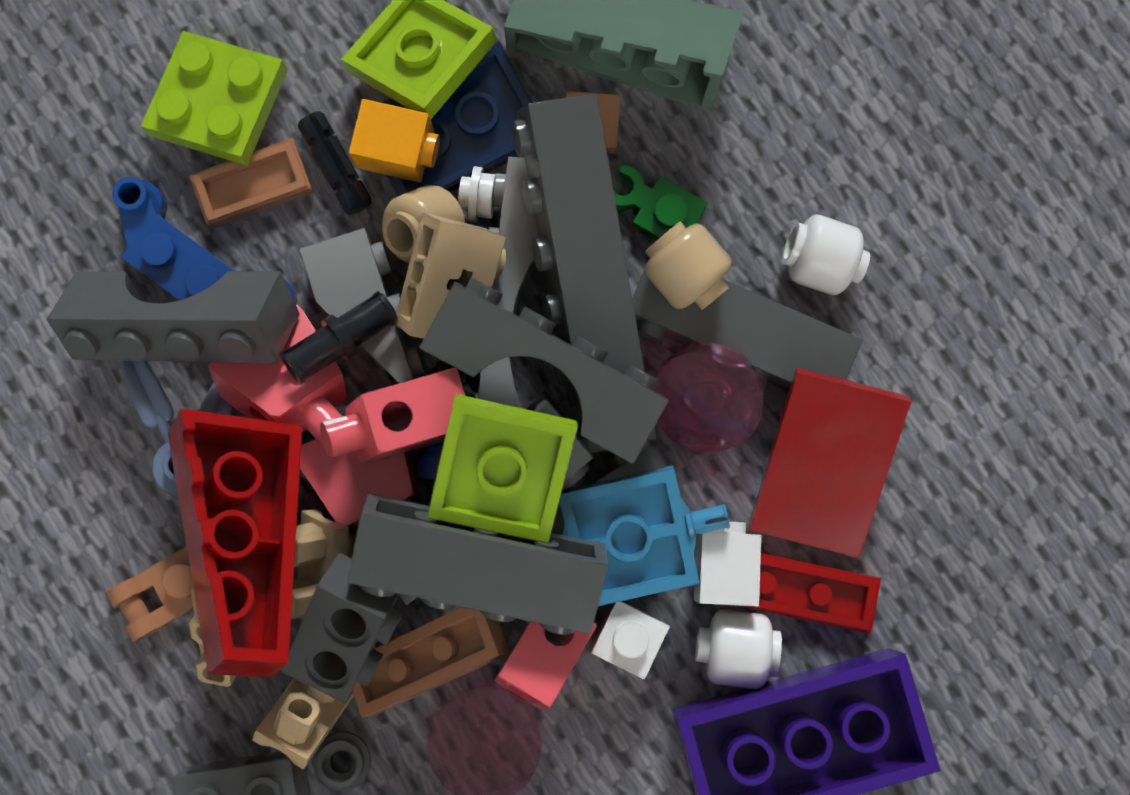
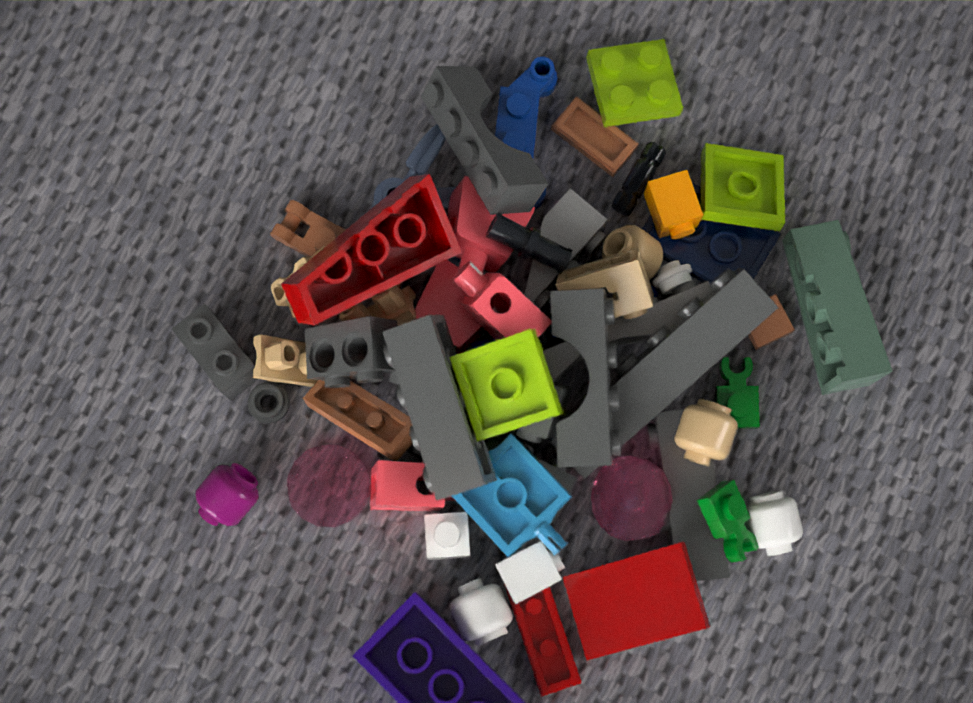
camera: 65 degrees right, 5 degrees down
none -> green plate [697,479,759,563]

